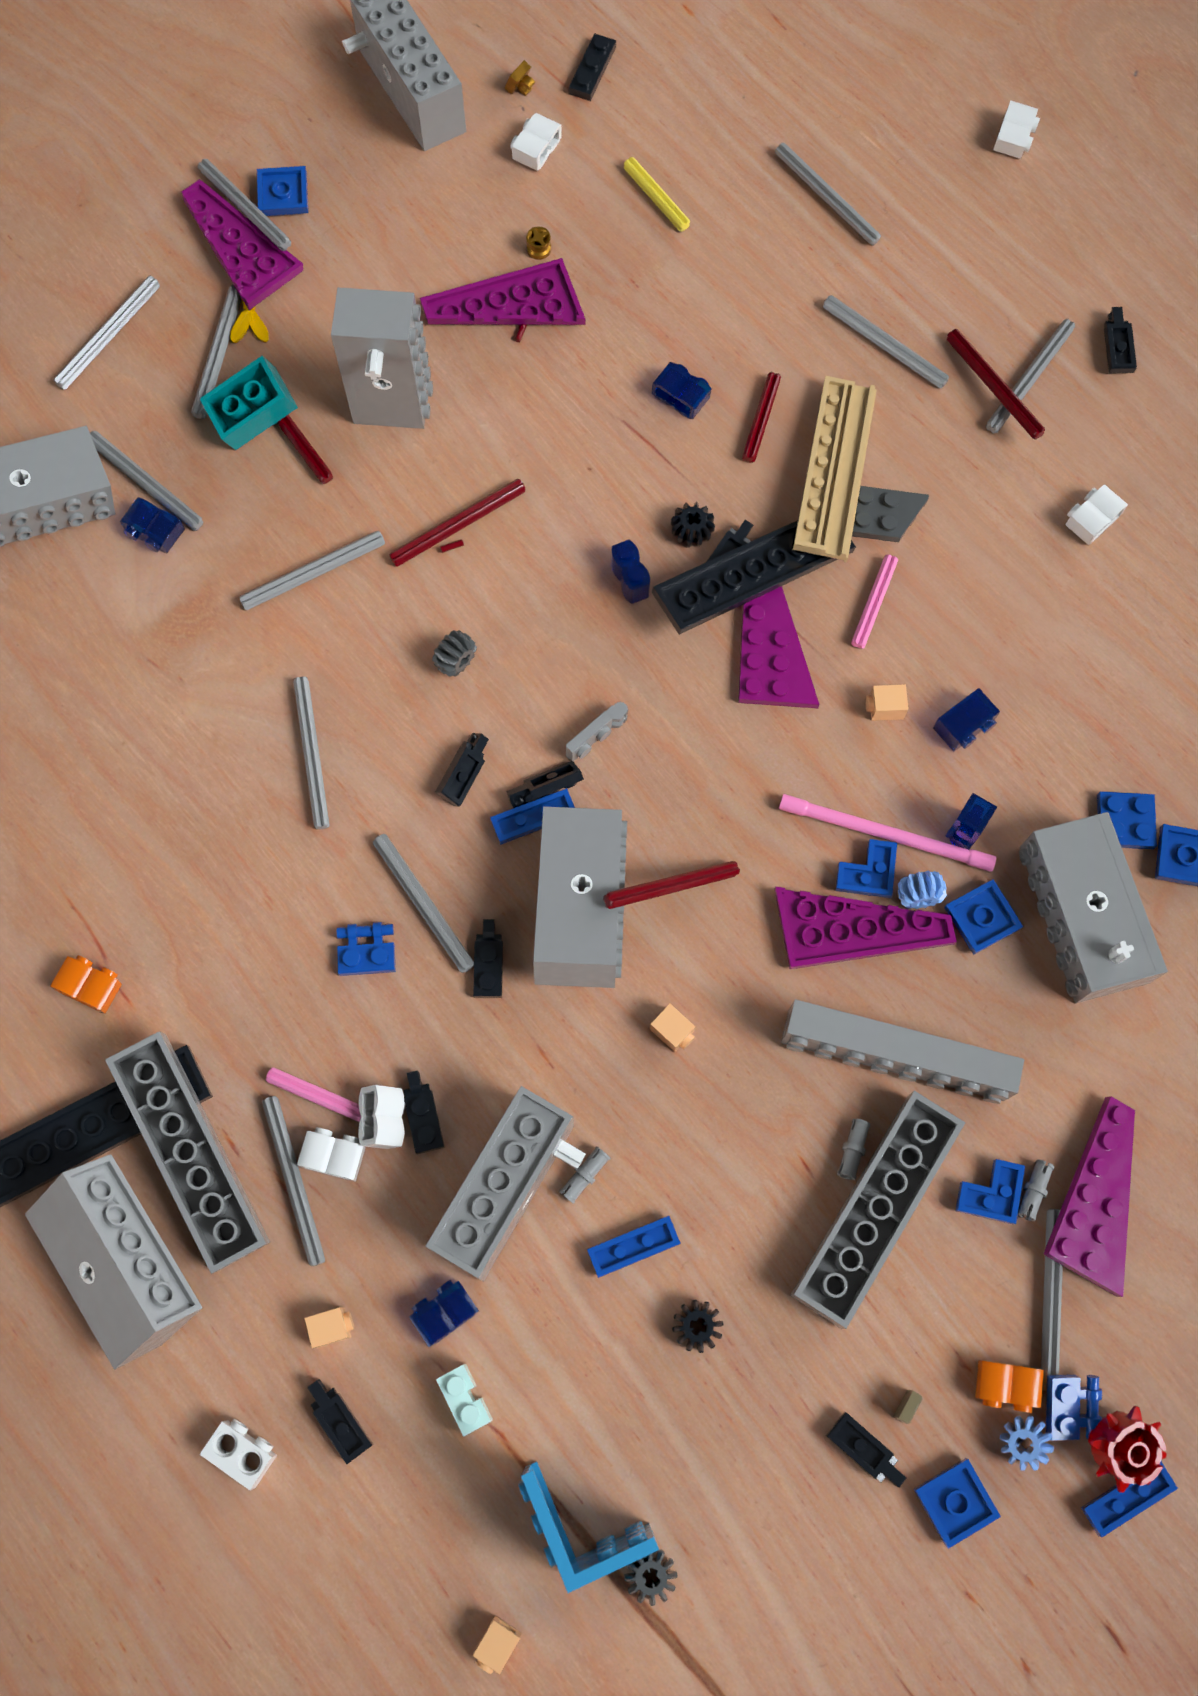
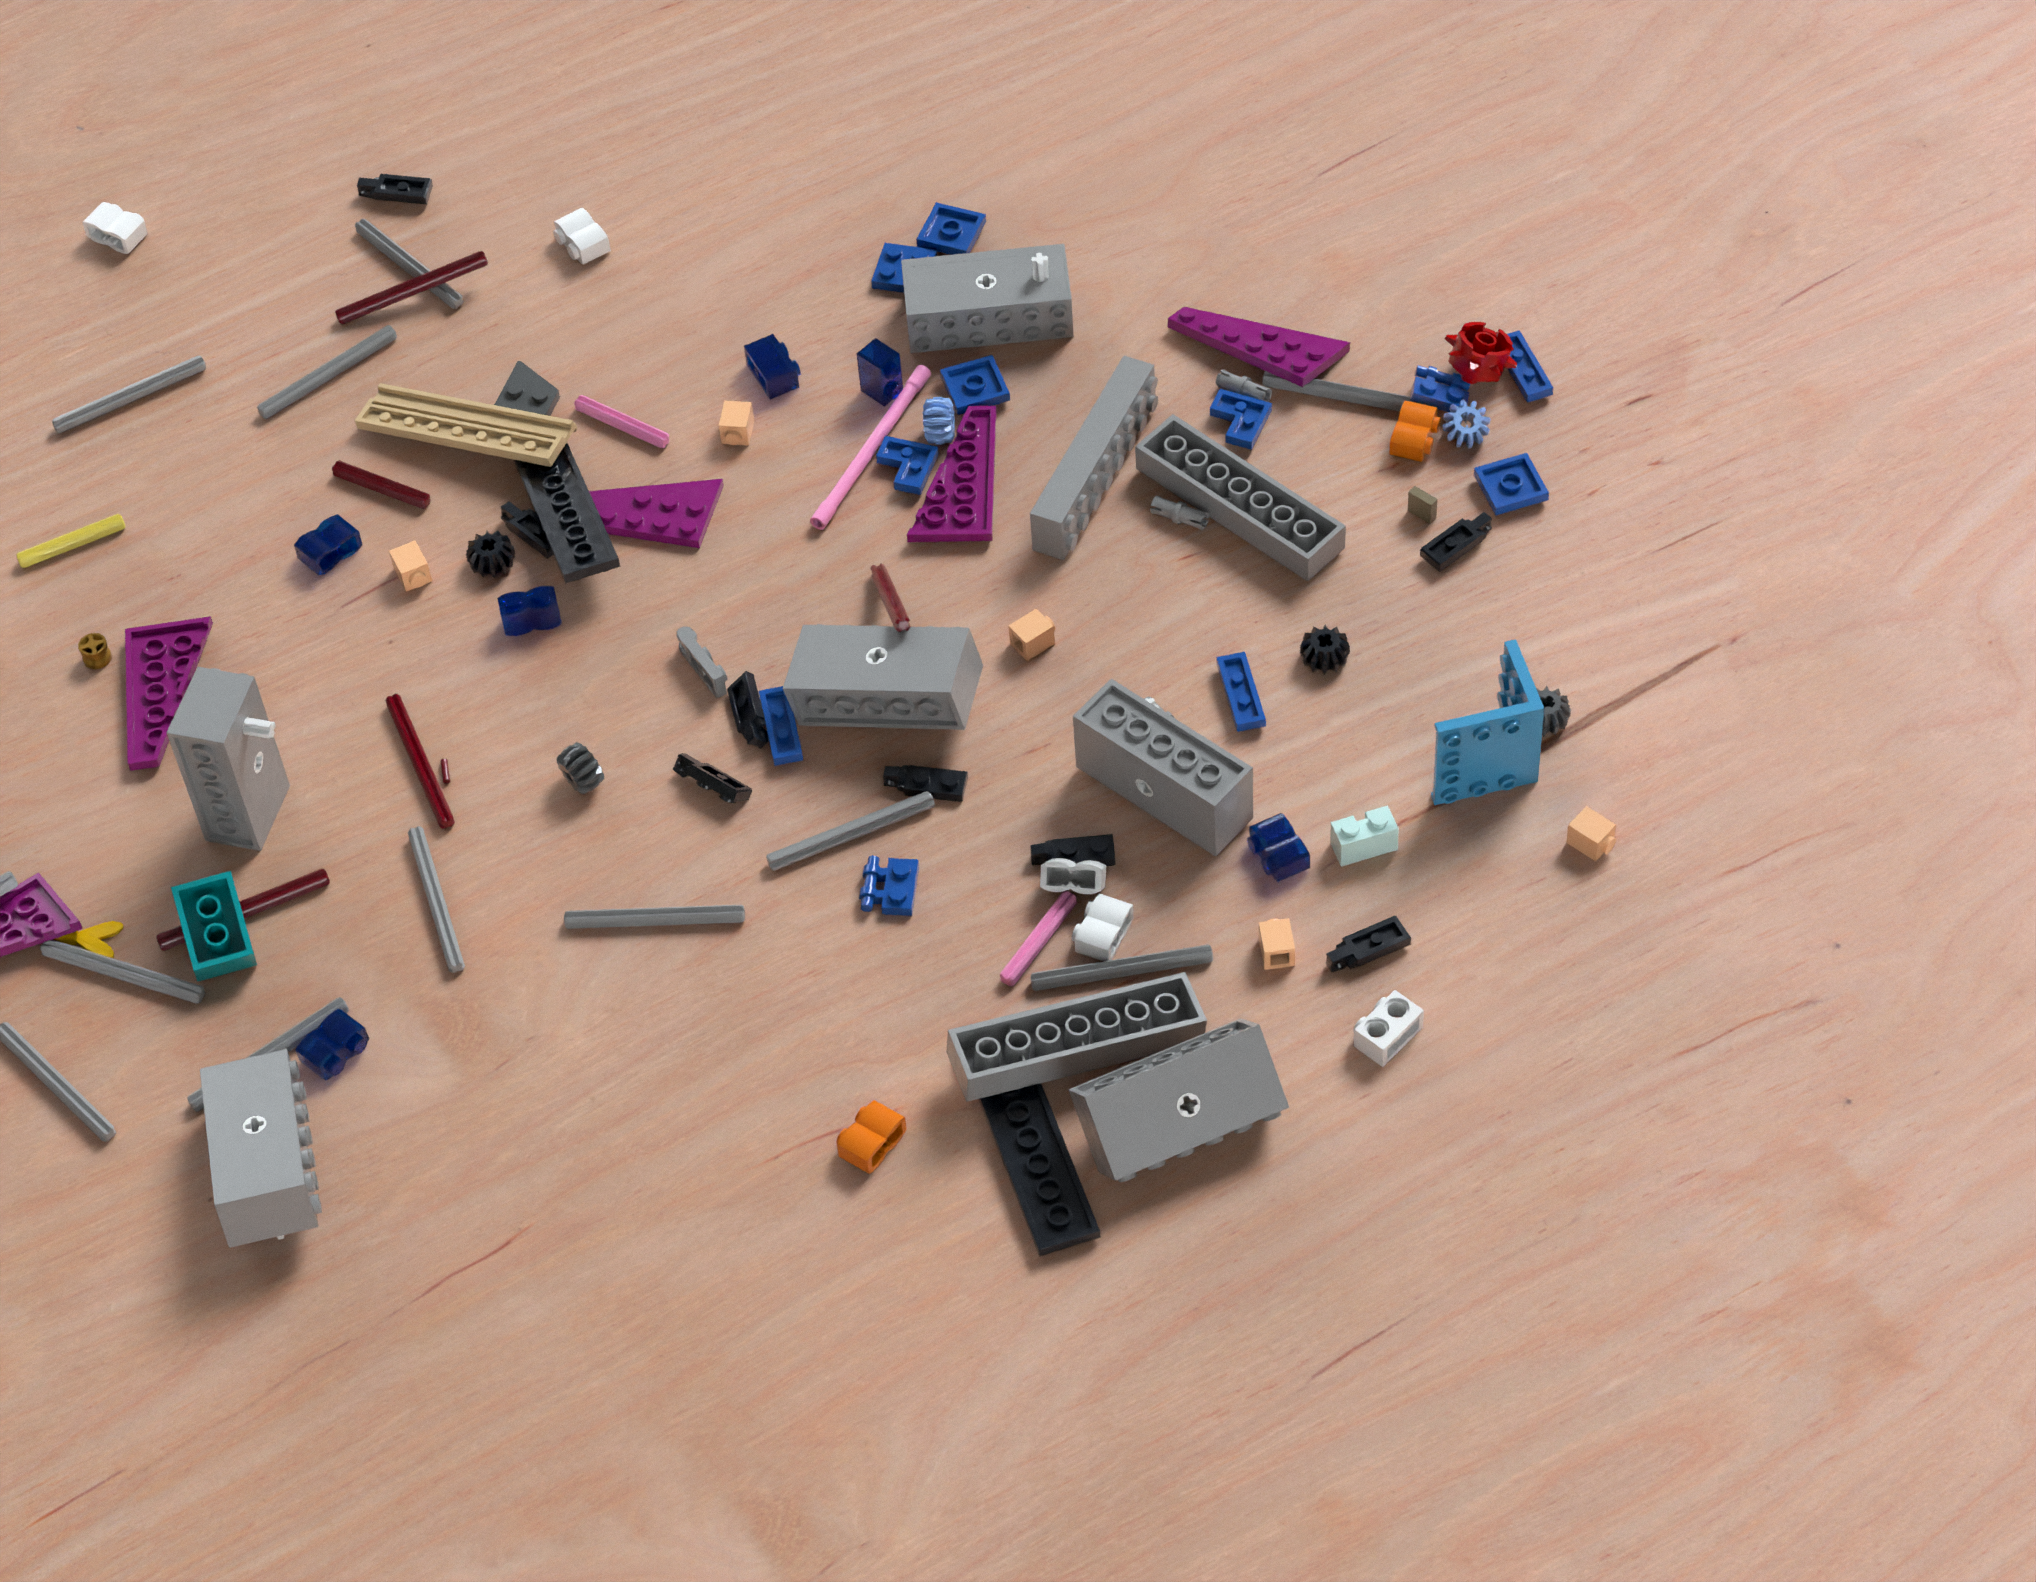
camera: 75 degrees left, 20 degrees down
none -> light nougat brick [389,541,432,592]

